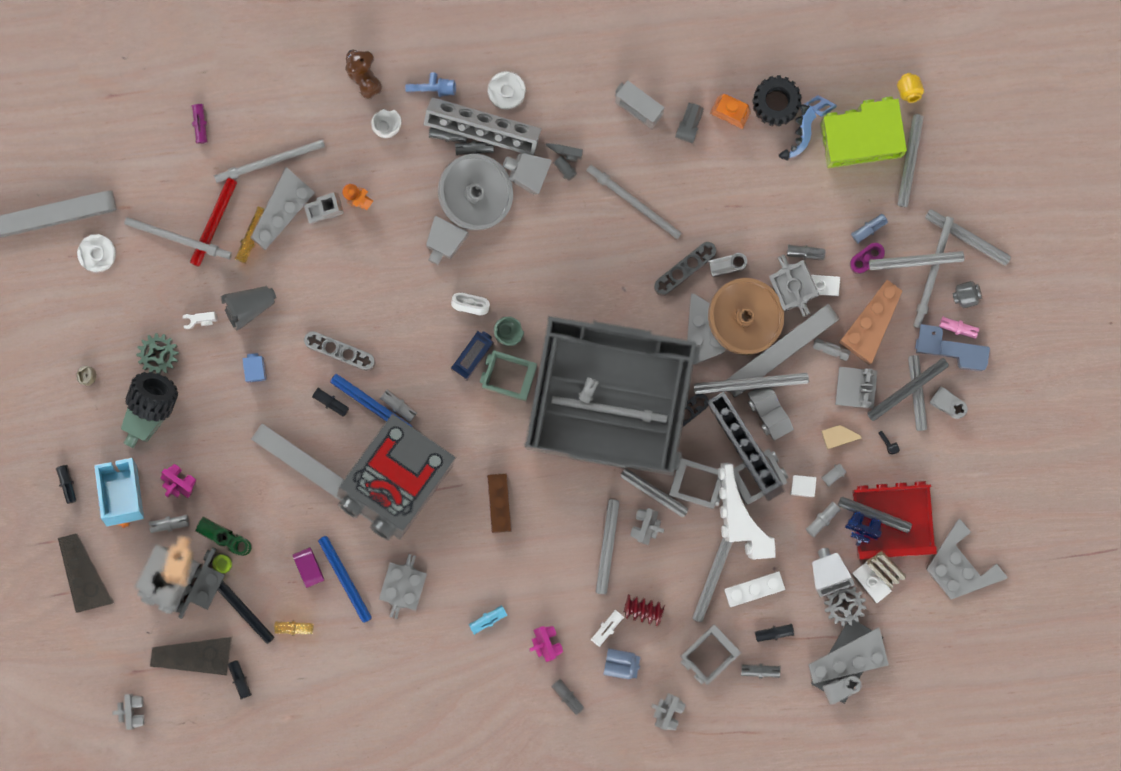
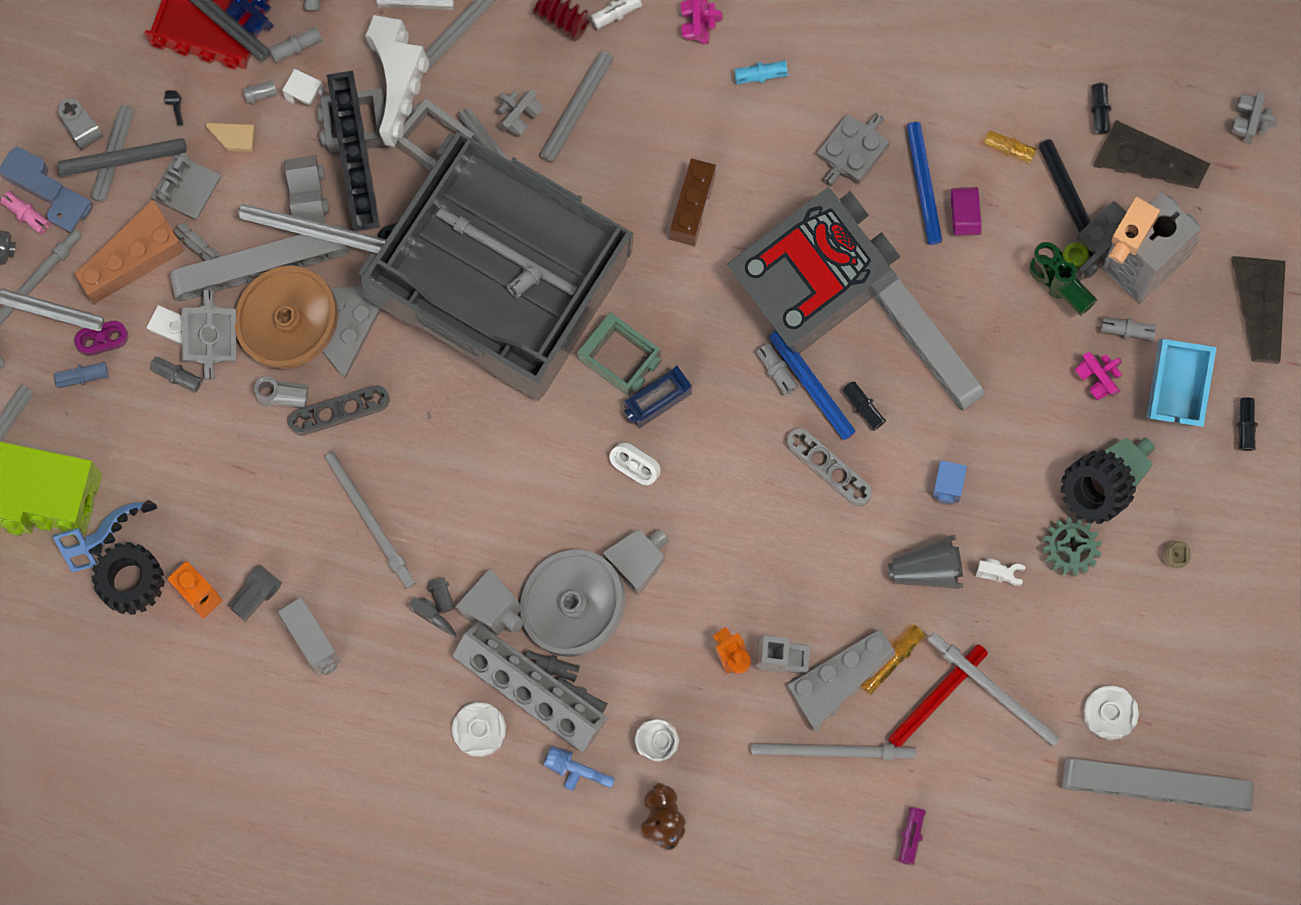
camera: 160 degrees left, 10 degrees down
sand green hair [493,316,524,346] -> none

